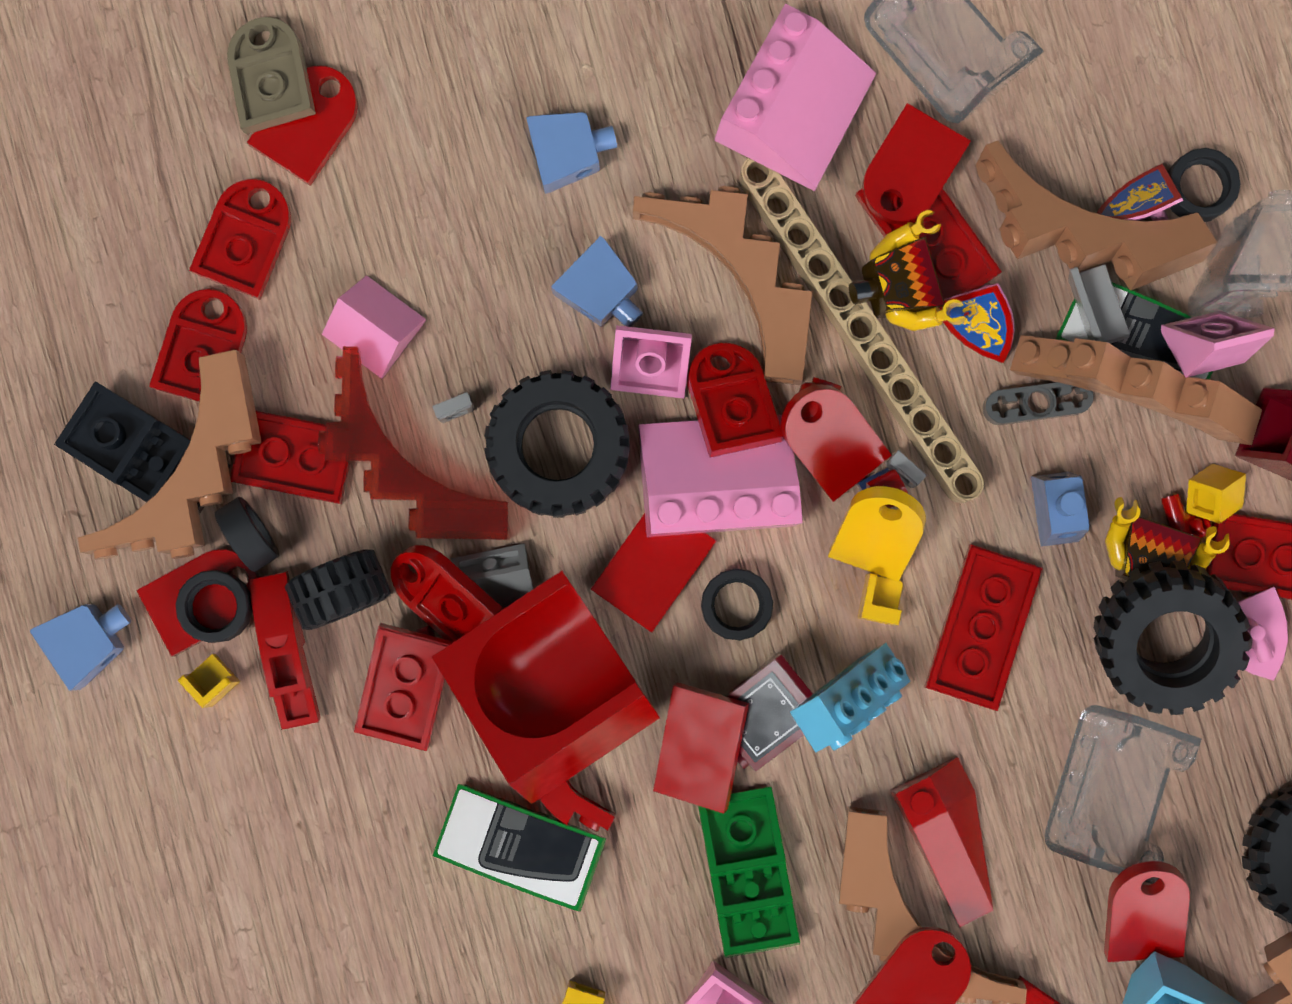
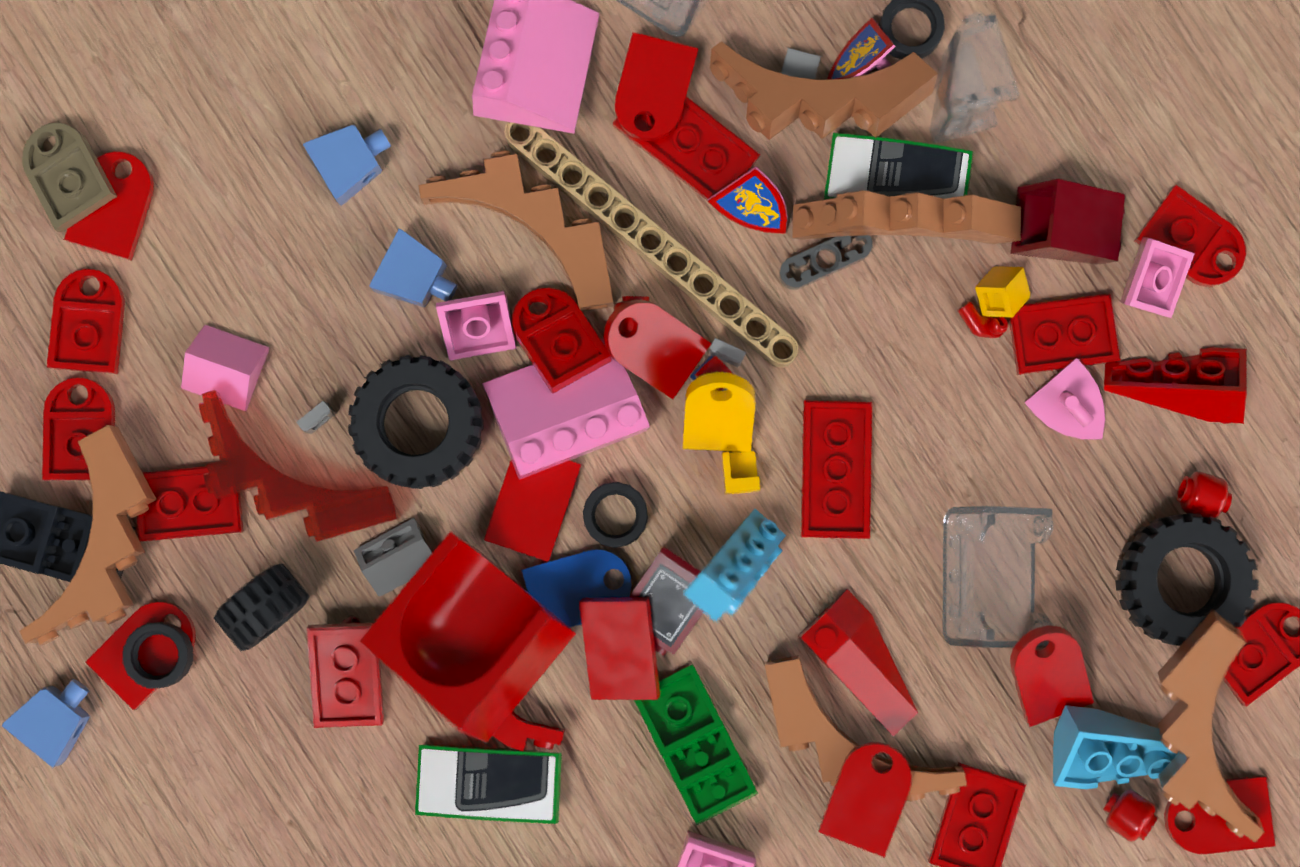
camera: 15 degrees left, 0 degrees up
yellow panel [178,654,240,708] -> none
black tyre [215,497,279,572] -> none
red slope [249,571,321,730] -> none
red tile [391,545,503,642] -> none
torso [848,210,966,331] -> none
medium blue torso [1031,472,1089,547] -> none
light grey panel [1068,265,1130,343] -> none
black tyre [1093,560,1252,715] -> none
torso [1105,497,1230,581] -> none
bright pink slope [1161,311,1274,378] -> none
none -> blue tile [522,550,632,628]
none -> light grey tile [781,48,821,79]

